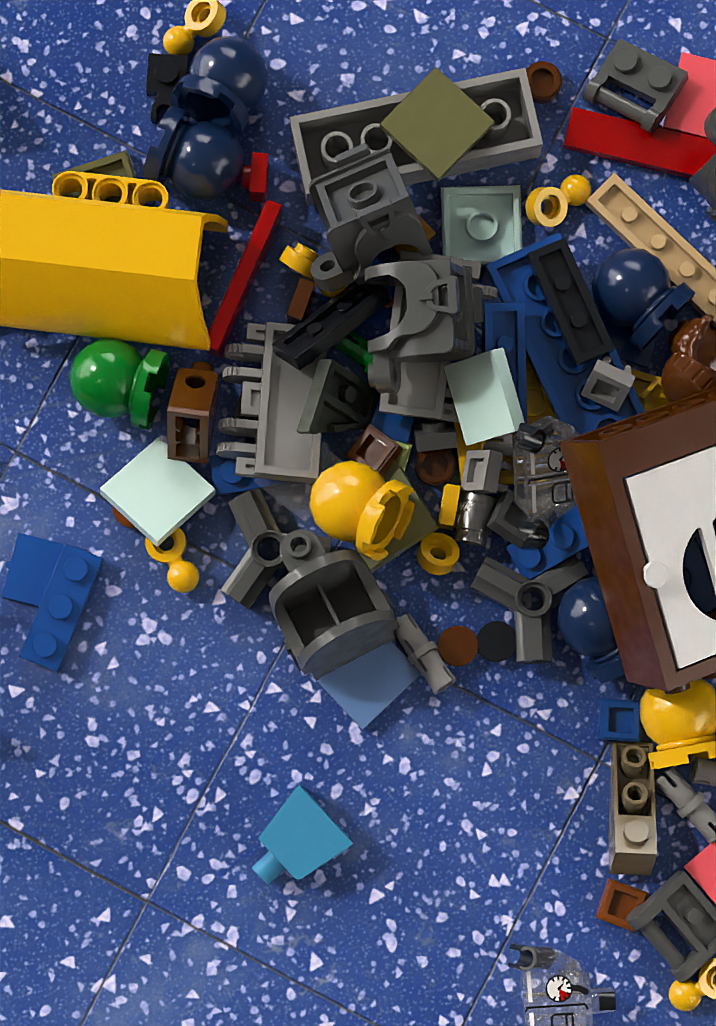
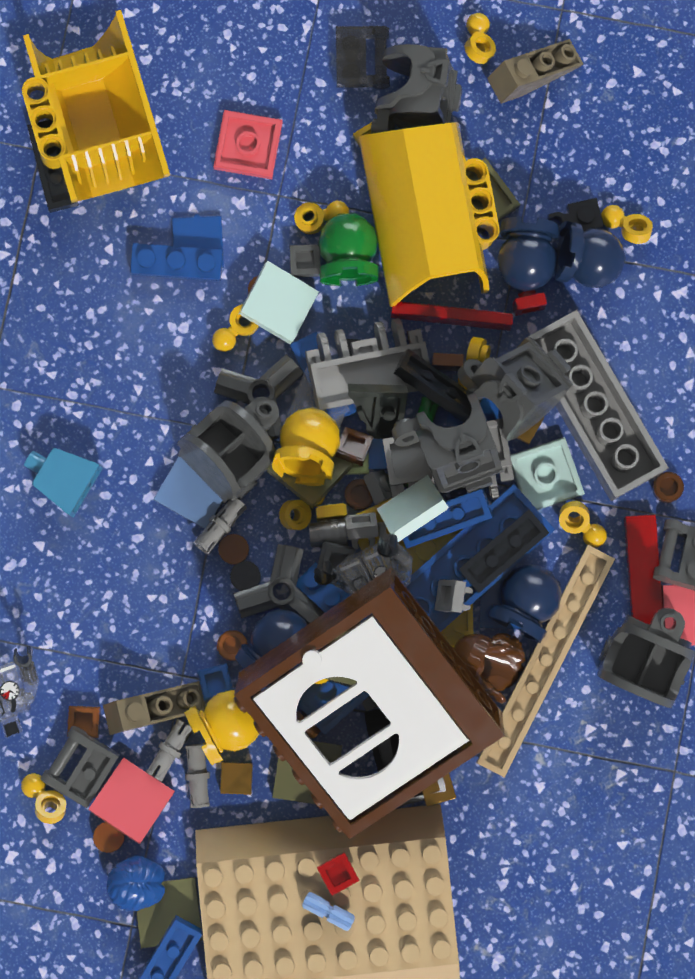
camera: 70 degrees right, 0 degrees up
reddish brown torso [167,361,218,464] -> none
olive tile [380,67,495,182] -> none
none -> dark orange tile [217,630,248,661]
none -> dark grey plate [290,244,321,277]
none -> yellow plate [294,200,350,234]

